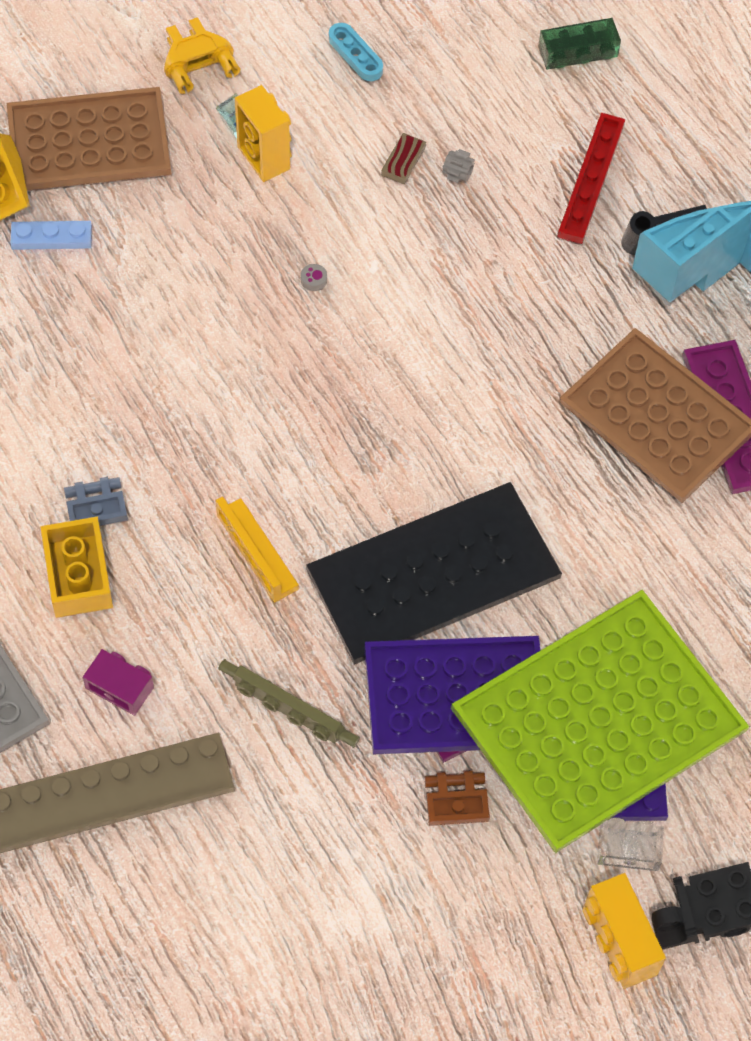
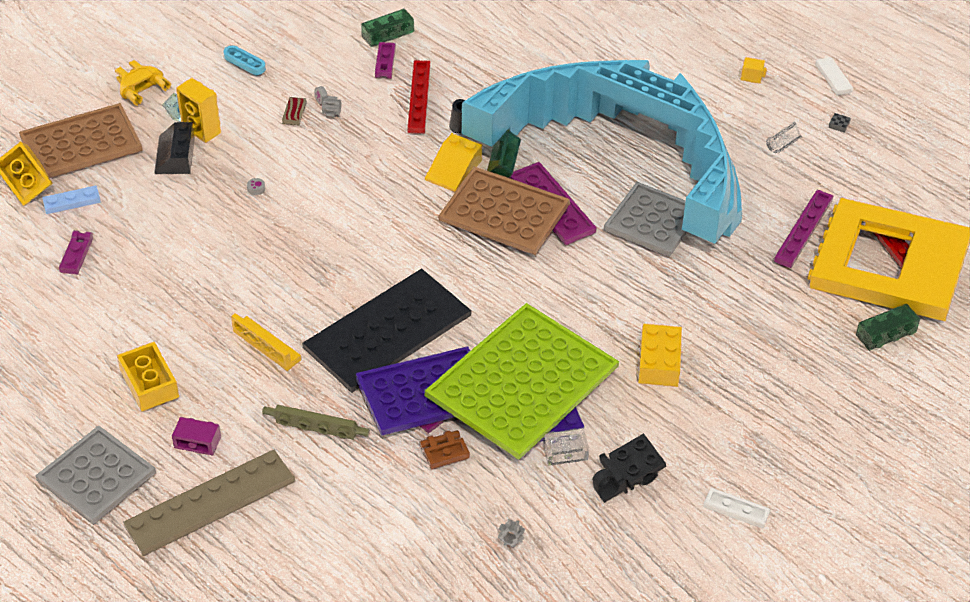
camera: 15 degrees left, 15 degrees down
sand blue plate [64,476,128,526] -> none
yellow brick [583,873,666,989] -> none
none -> magenta plate [59,230,93,275]
none -> black slope [154,122,195,174]
none -> light grey tile [314,86,328,104]
none -> magenta plate [375,42,396,79]
none -> yellow slope [425,133,482,192]
none -> clear green brick [487,130,521,178]
none -> light grey gear [498,519,525,547]

